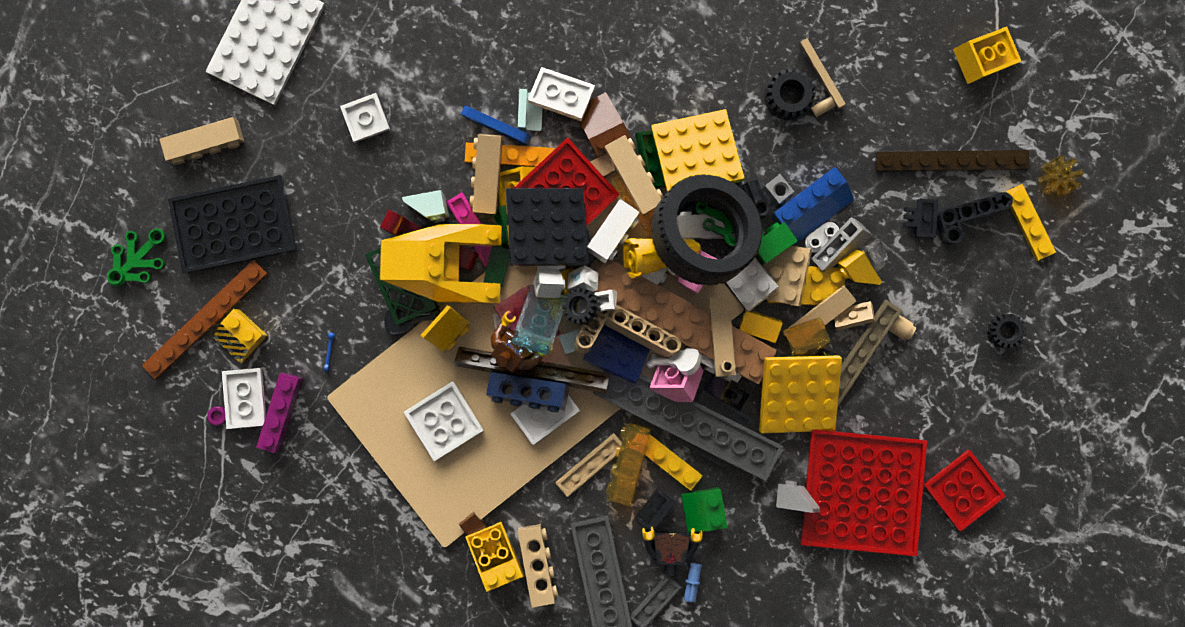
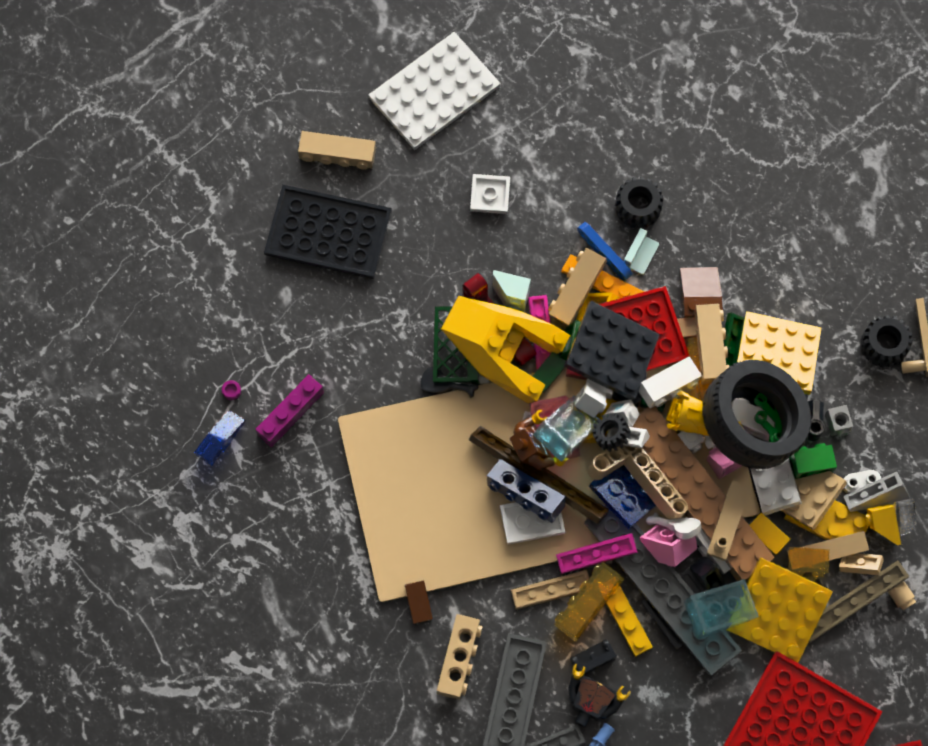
camera: 25 degrees right, 15 degrees down
green plant [107,229,166,287] -> none
dark orange plate [142,260,268,379] -> none
yellow slope [213,309,268,364] -> none
white plate [222,368,266,429] -> none
blue hinge [324,332,335,372] -> none
white plate [404,381,484,461] -> none
yellow slope [421,305,471,352] -> none
yellow slope [466,522,525,592] -> none
white plate [528,67,595,121] -> none
light grey brick [559,328,588,354] -> none
green slope [681,487,728,532] -> none
blue slope [771,167,855,245] -> none
light grey slope [776,480,820,513] -> none
none -> clear blue slope [195,410,245,466]
none -> dark pink tile [556,533,638,574]
none -> black tyre [615,177,664,228]
none -> clear light blue slope [684,579,759,639]

